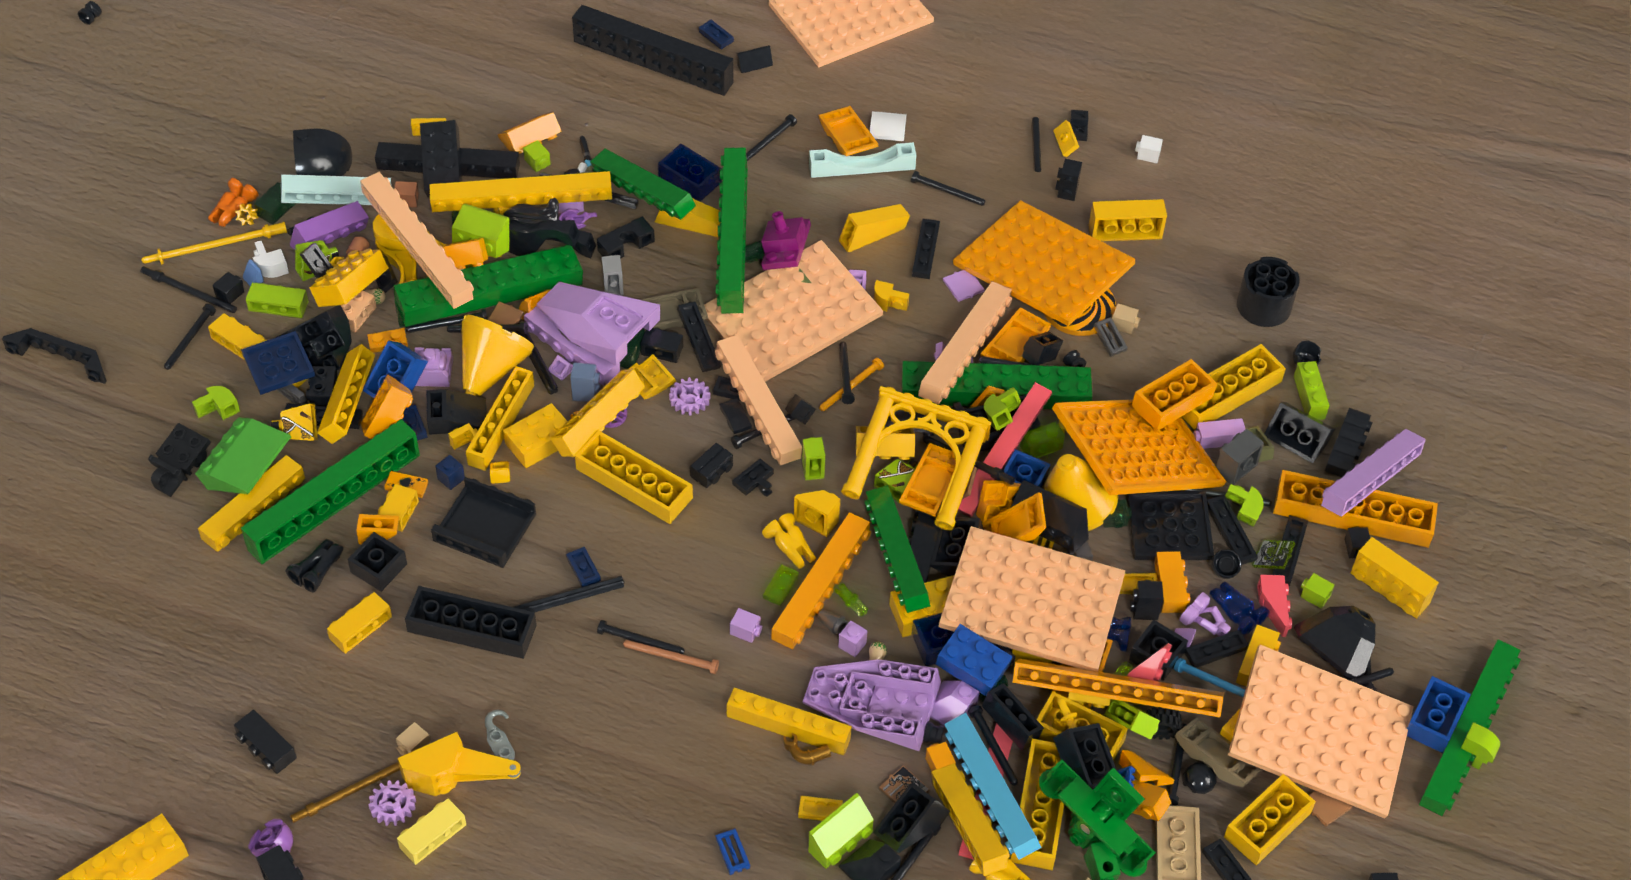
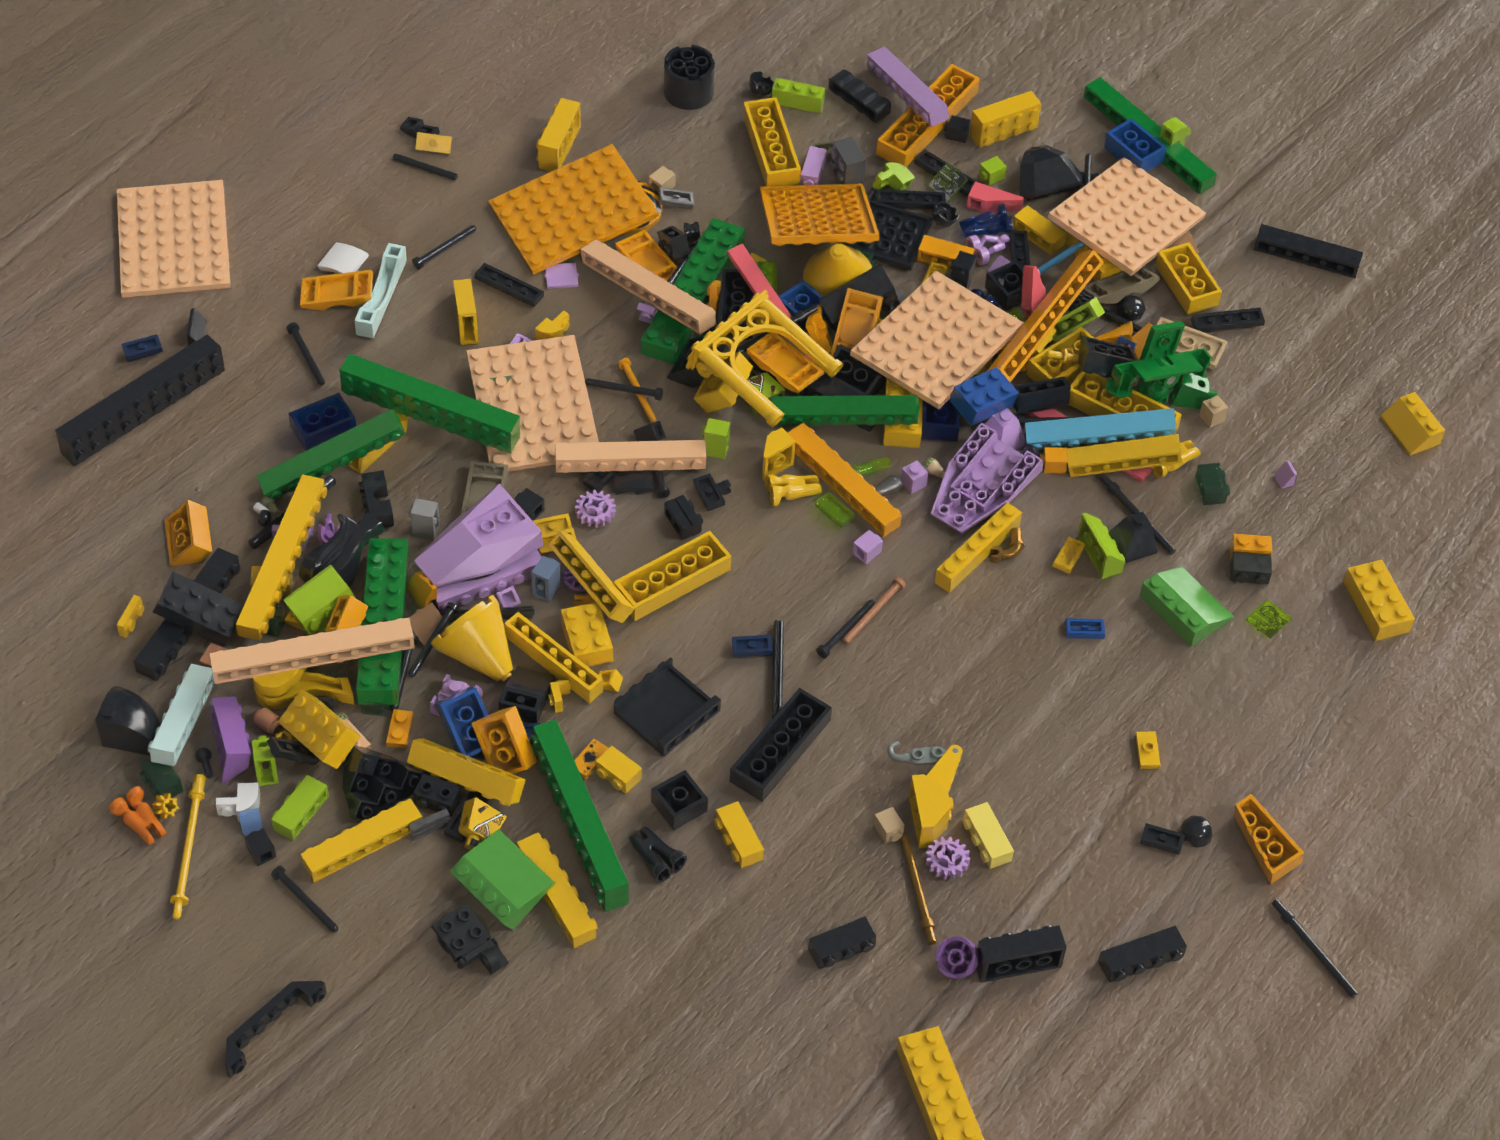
camera: 70 degrees left, 0 degrees up
black bar [140,266,237,313] -> none
lime brick [192,386,240,420] -> none
dark blue plate [241,331,315,395] -> none
light orange slope [356,514,399,544] -> none
dark blue brick [435,455,465,490] -> none
lime brick [523,140,551,172] -> none
black piece [580,136,592,167] -> none
black plate [677,302,721,372] -> none
magenta brick [761,211,811,270] -> none
black slope [873,782,950,853] -> none
piece [879,766,930,803] -> none
lime brick [984,387,1022,431] -> none
black brick [1055,159,1082,201] -> none
light orange brick [1131,359,1217,431] -> none
white brick [1135,135,1163,163] -> none
black slope [1264,402,1335,463] -> none

